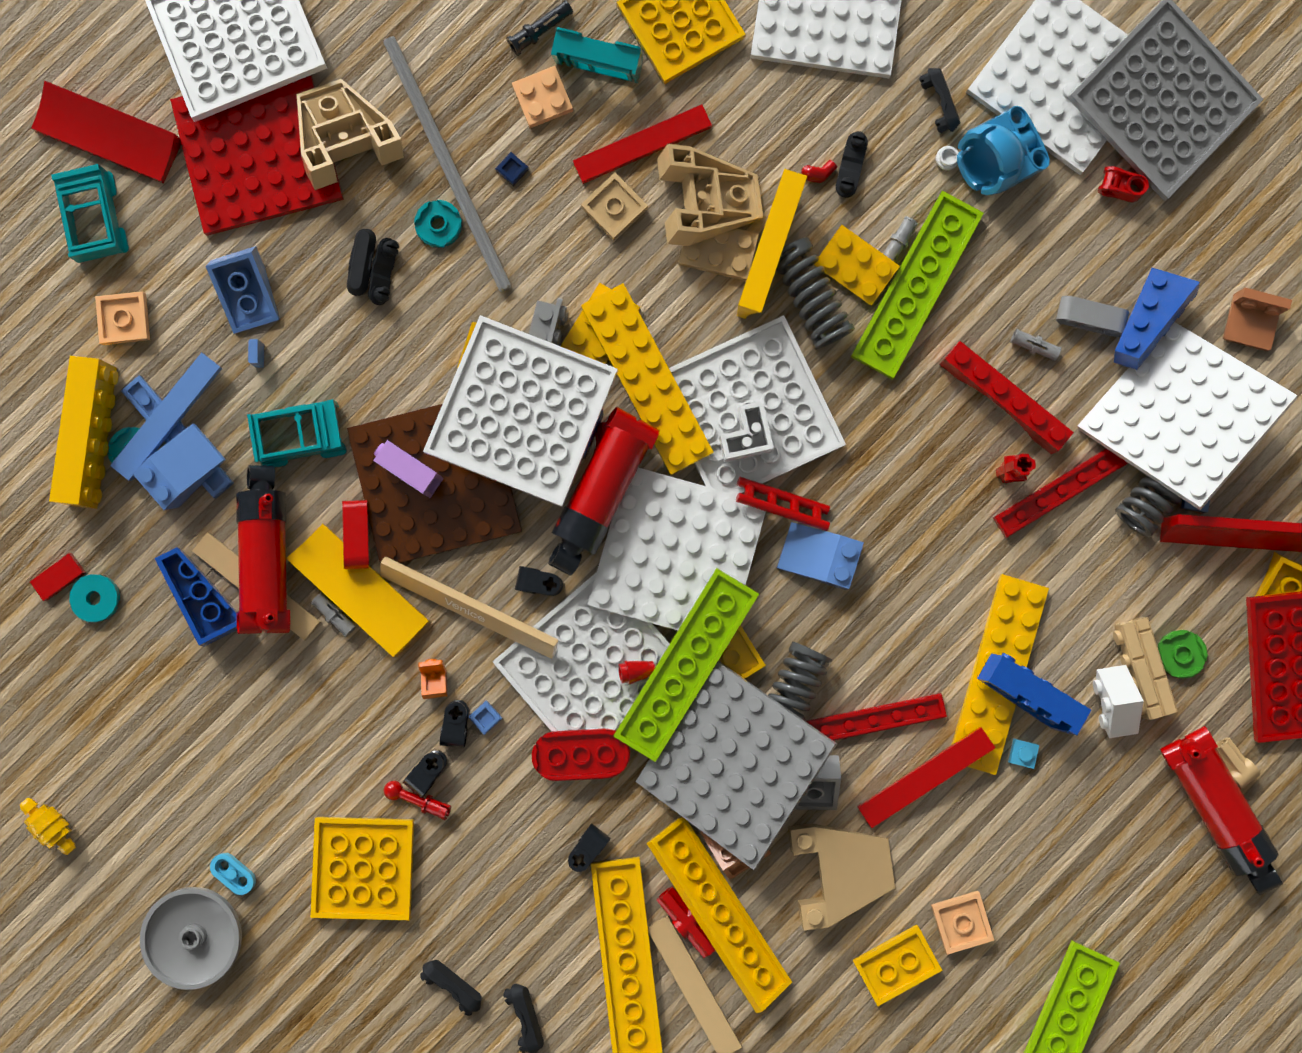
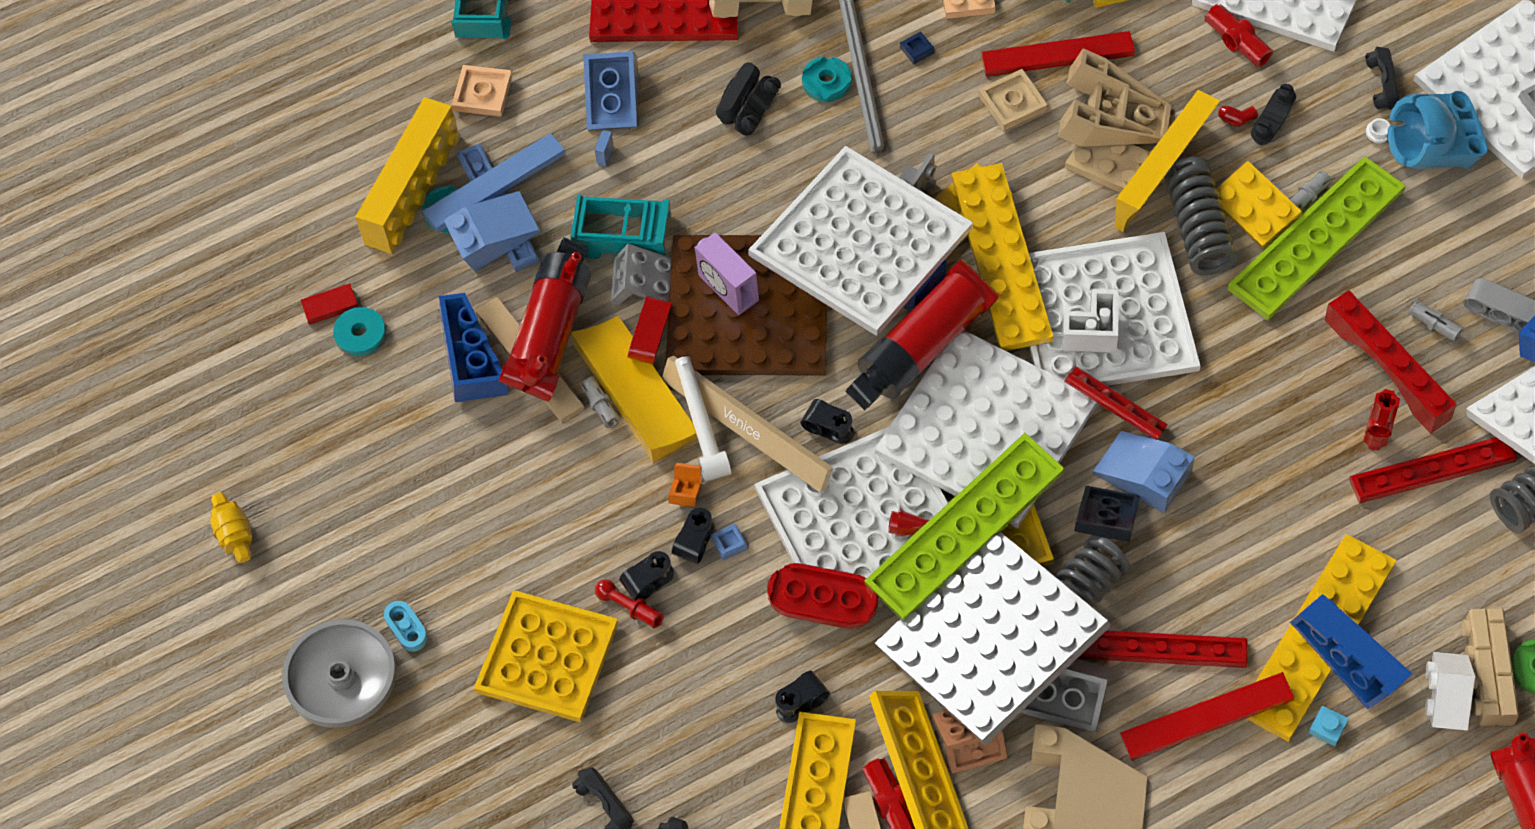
camera: 20 degrees right, 25 degrees down
none -> light grey bracket [611,244,672,305]
none -> white piece [675,356,731,482]
none -> black tile [1074,486,1140,542]
none -> red piece [1204,4,1273,67]

